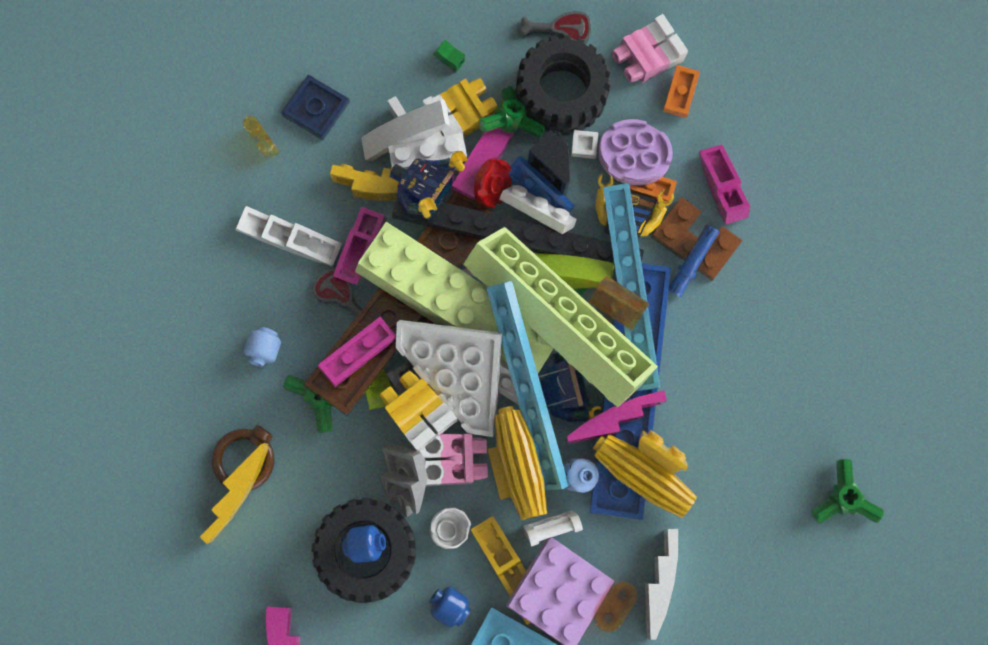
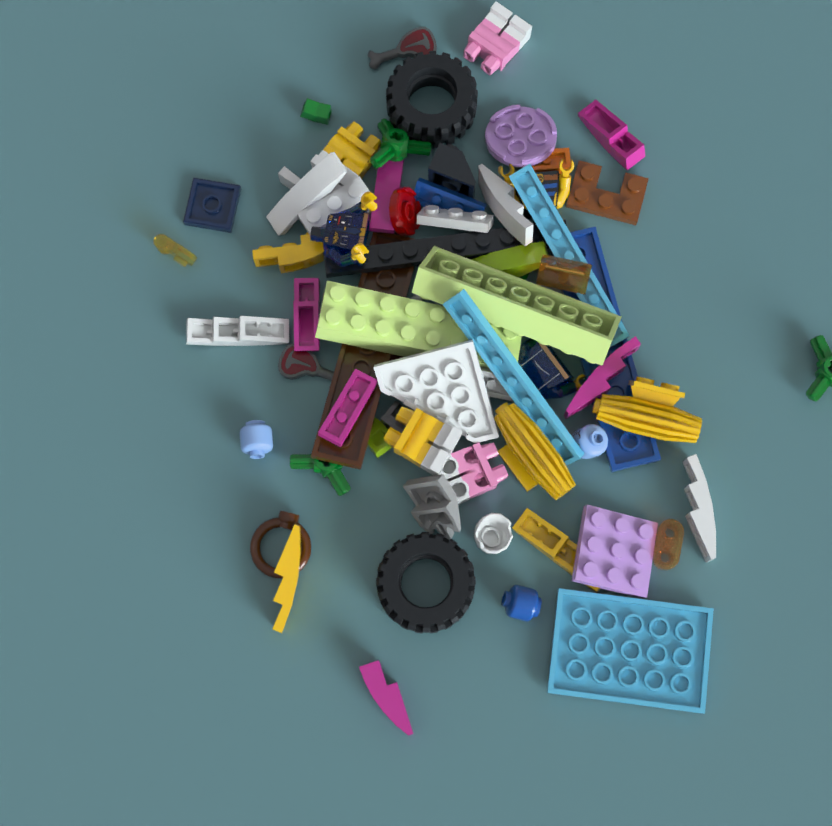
camera: 15 degrees left, 0 degrees up
blue head [342,525,386,563] -> none
white plate [523,510,583,547] -> none
white plate [571,130,598,159] -> none
orange plate [663,65,700,118] -> none
blue pin [669,224,720,297] -> none
none -> white slope [478,164,533,246]

